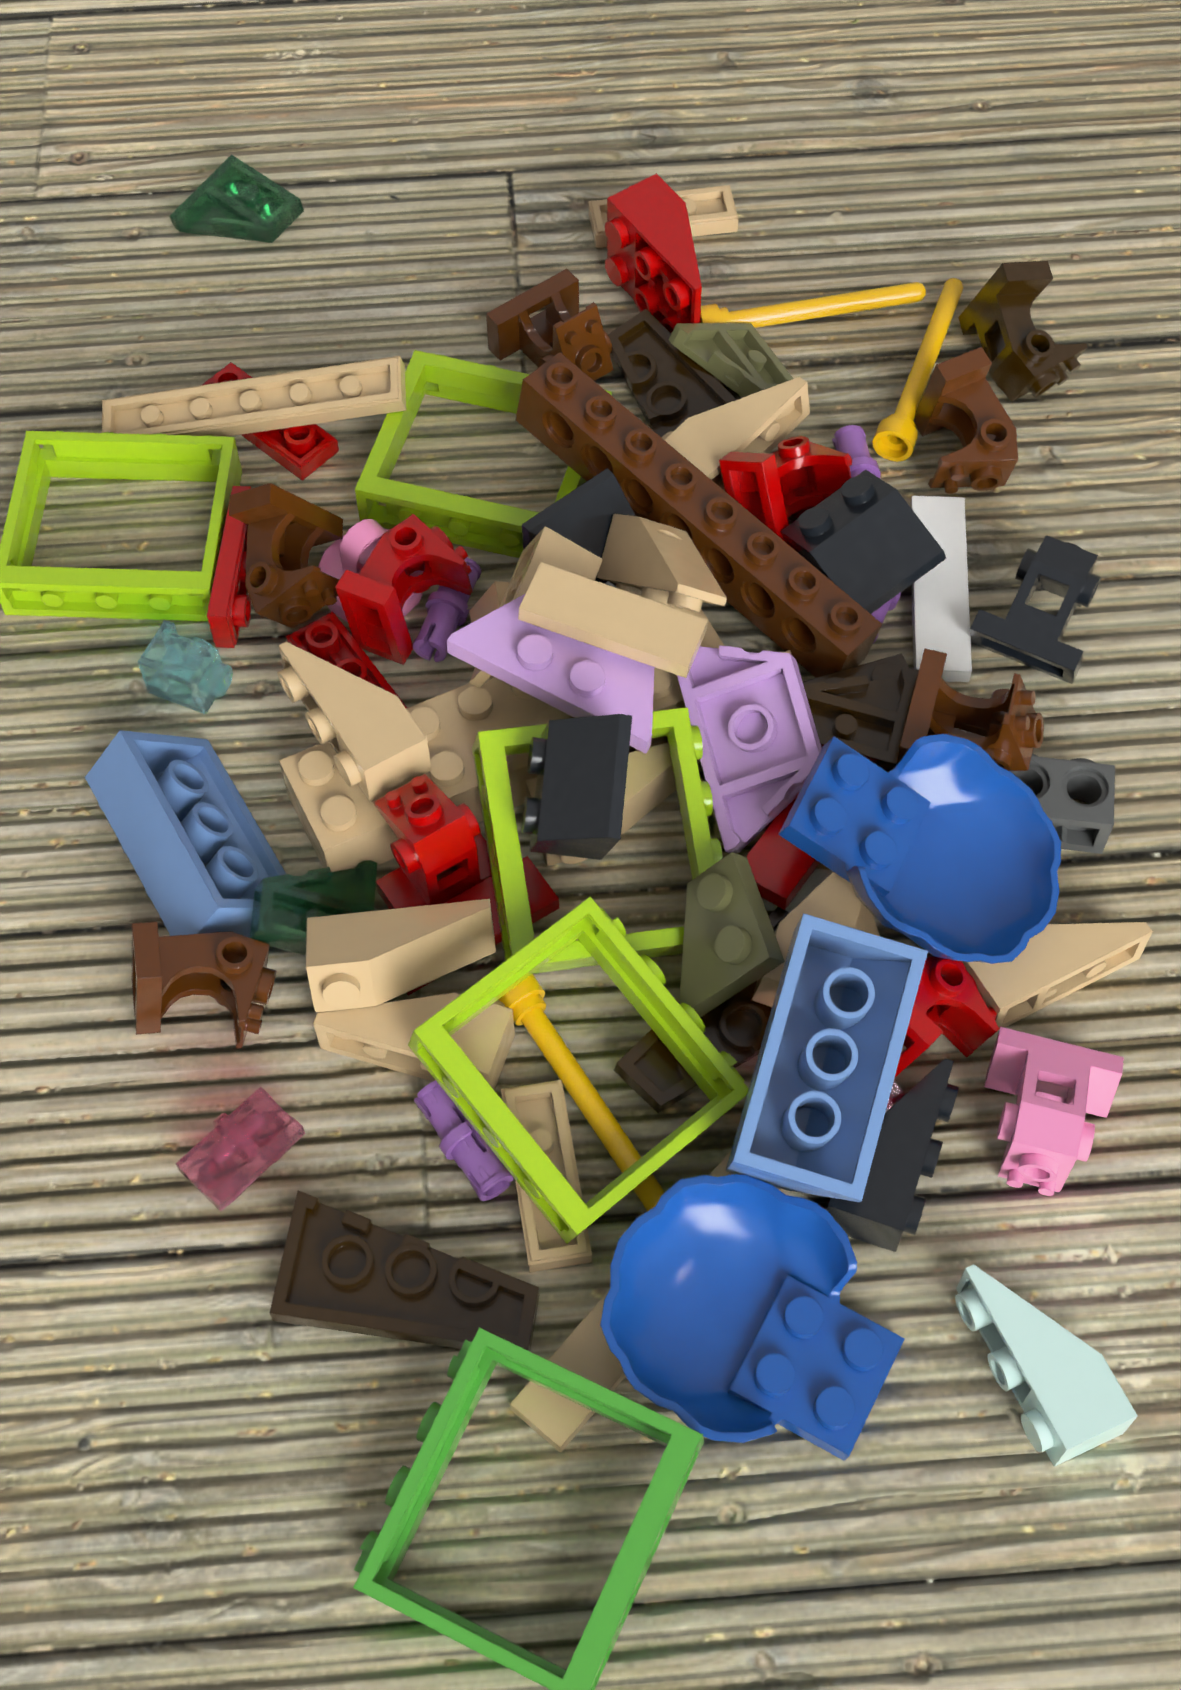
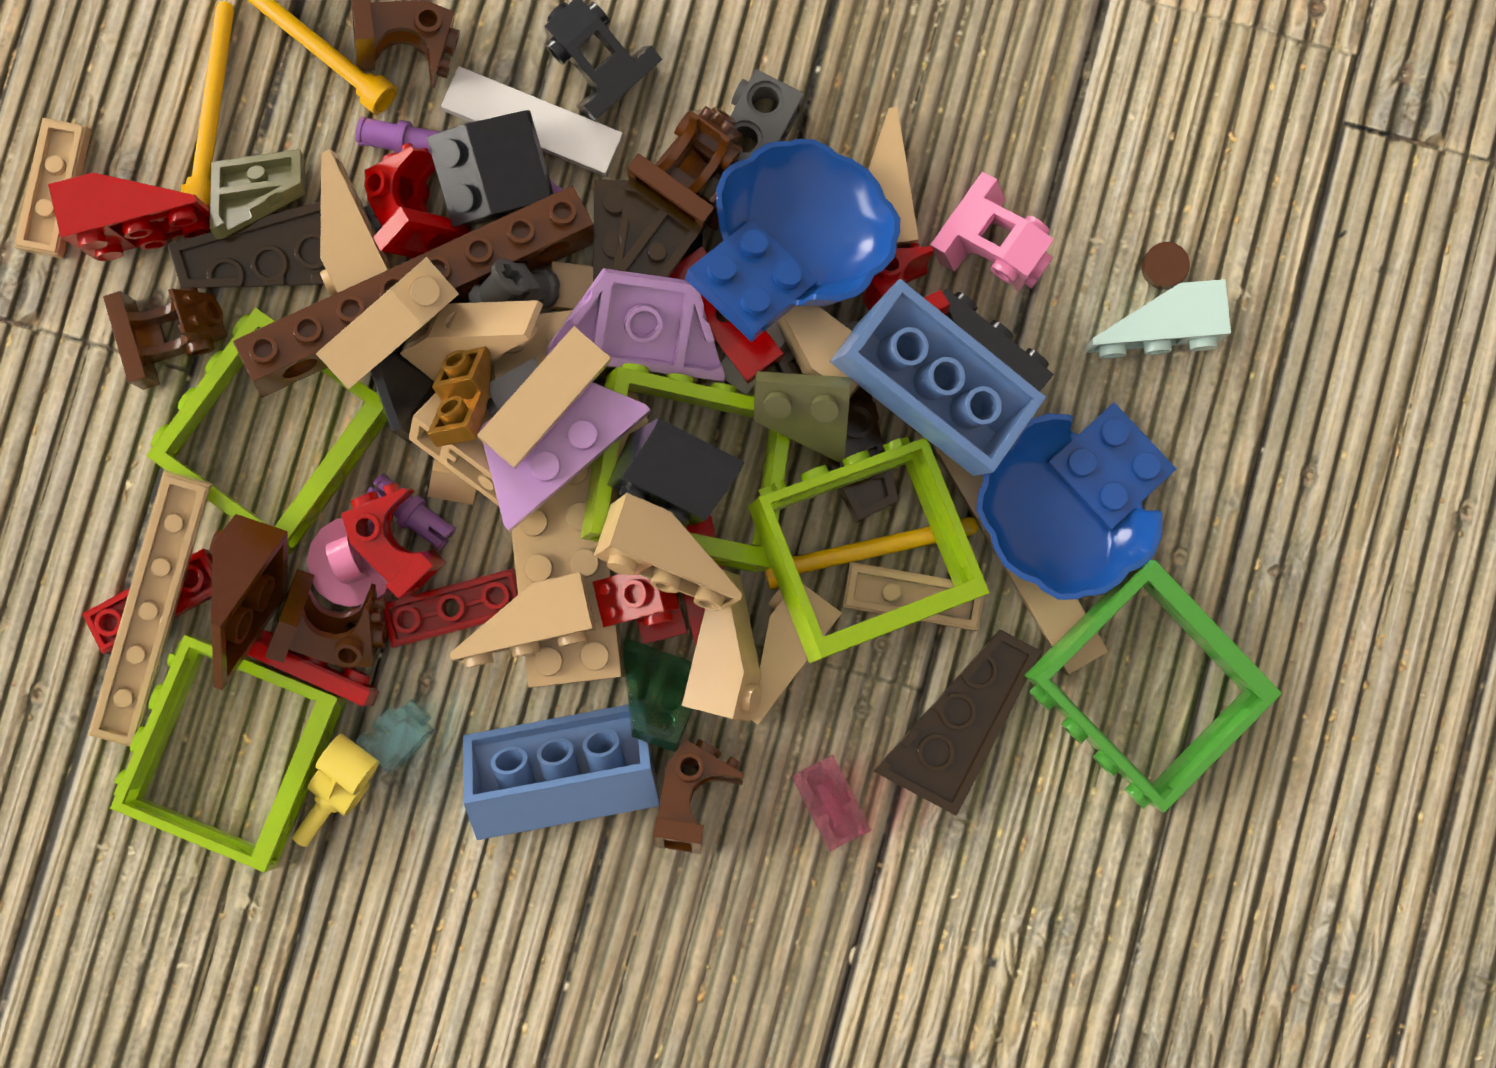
camera: 65 degrees left, 25 degrees up
medium lavender pin [414,1080,514,1201] -> none
none -> reddish brown slope [210,514,288,690]
none -> light yellow beam [292,734,380,847]
none -> tan slope [316,257,459,389]
none -> pearl gold slope [427,346,491,447]
none -> dark grey connector [469,258,560,308]
none -> tan slope [594,493,742,611]
none -> reddish brown tile [1141,242,1190,290]

